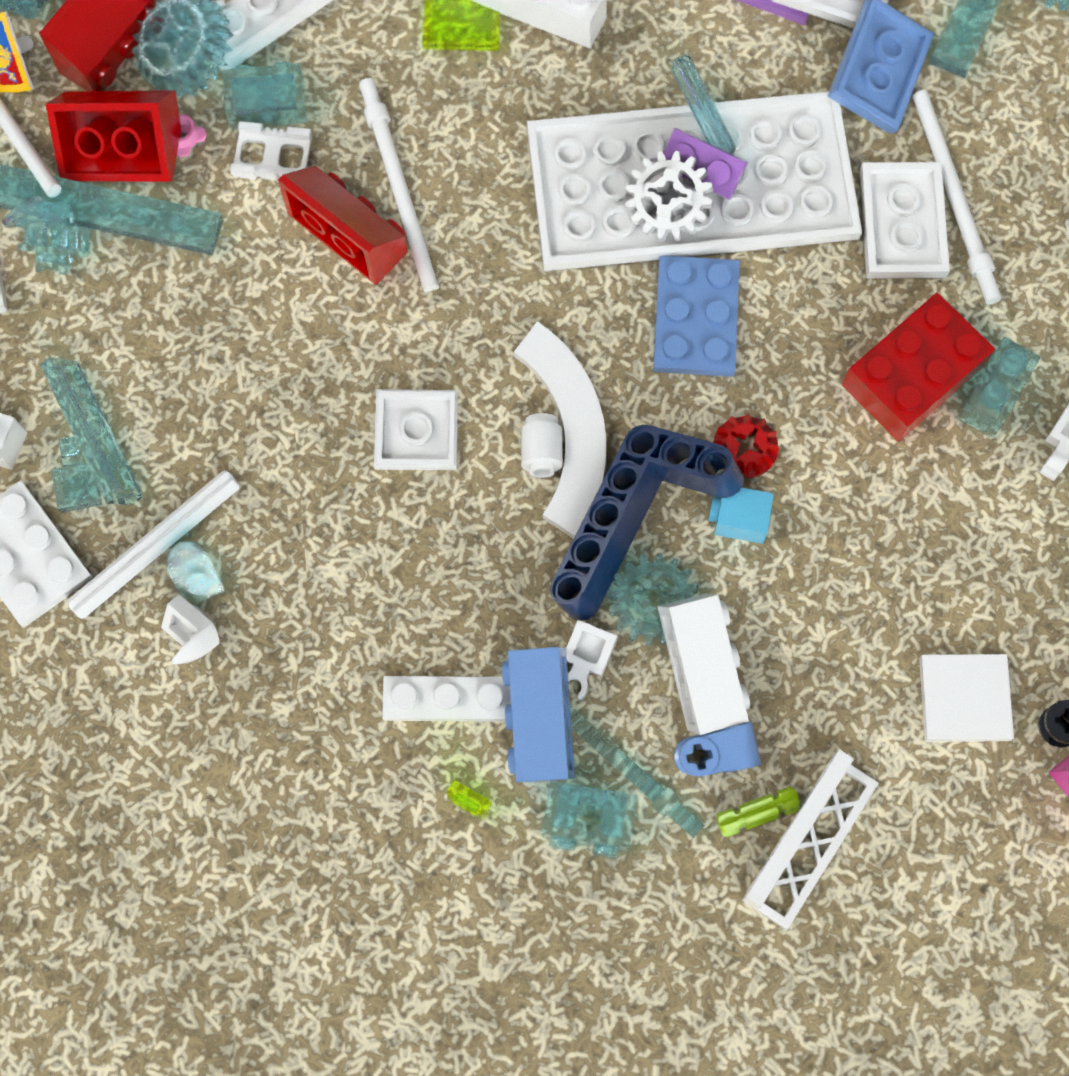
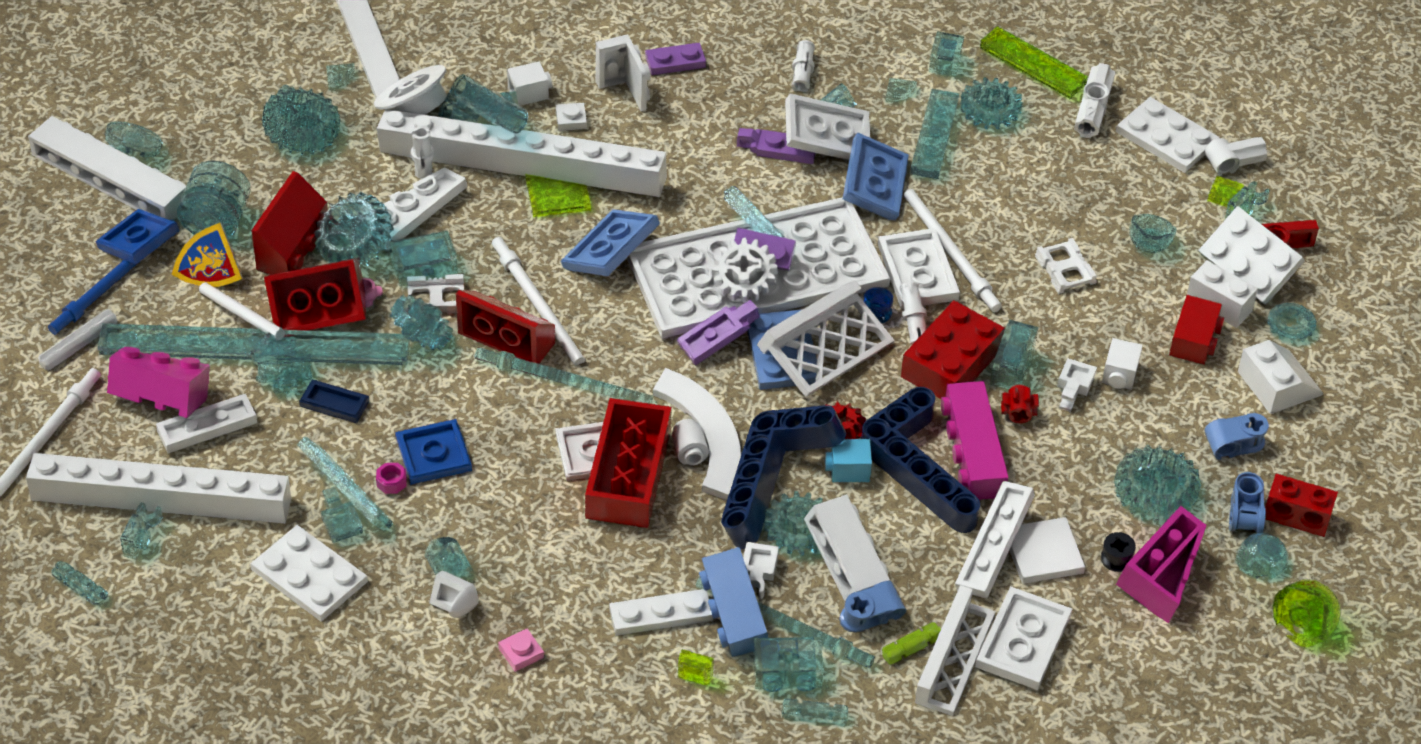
camera: 15 degrees left, 25 degrees down
white axle [67,470,240,619] -> none
none -> dark blue tile [299,379,370,423]
none -> dark pink tile [376,463,407,494]
none -> clear light blue gear [390,295,453,350]
none -> blue tile [395,419,472,485]
none -> clear light blue bar [475,347,653,404]
none -> bright pink plate [498,628,544,672]
none -> medium blue tile [560,209,660,276]
none -> red brick [585,398,672,528]
none -> medium lavender hinge [677,299,760,366]
none -> white fence [757,279,895,397]
none -> clear light blue axle [782,698,848,725]
none -> dark blue beam [861,387,980,533]
none -> clear blue wheel [863,287,893,323]
none -> white pin [900,282,927,345]
none -> dark pink brick [941,381,1009,500]
none -> white plate [955,481,1035,599]
none -> white plate [975,586,1072,690]
none -> red gear [1001,385,1039,424]

